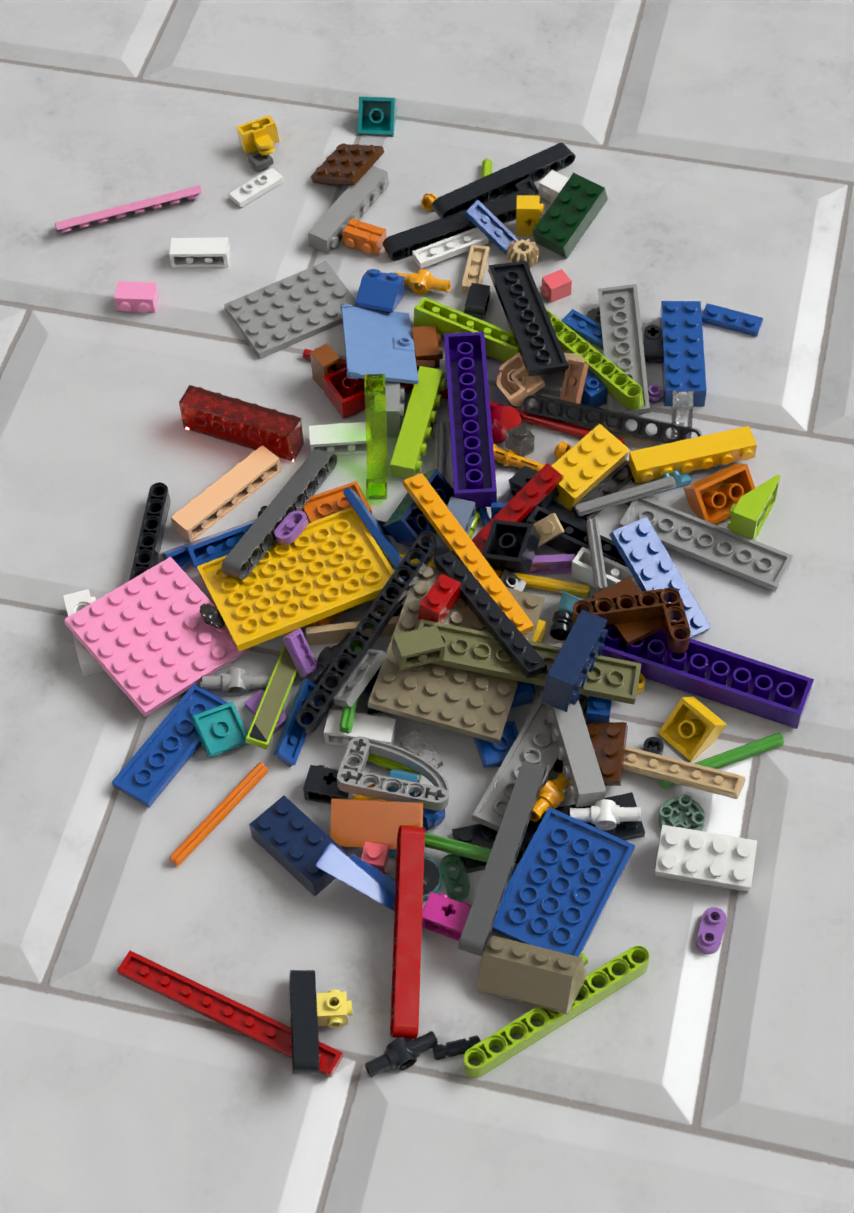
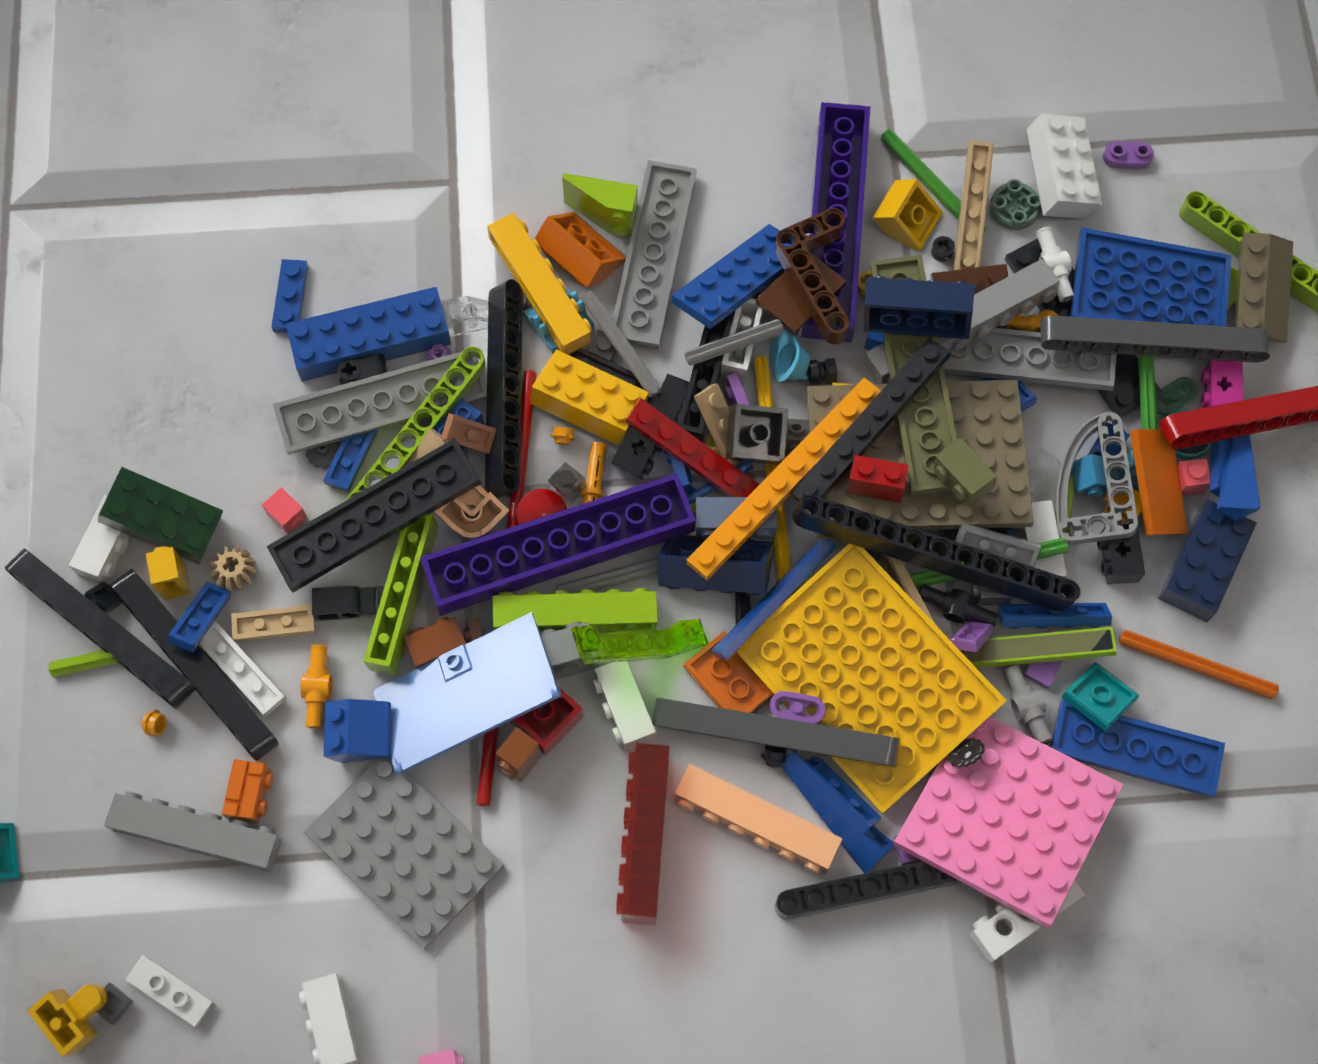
camera: 110 degrees left, 15 degrees up
reddish brown plate [310,143,385,185] -> none

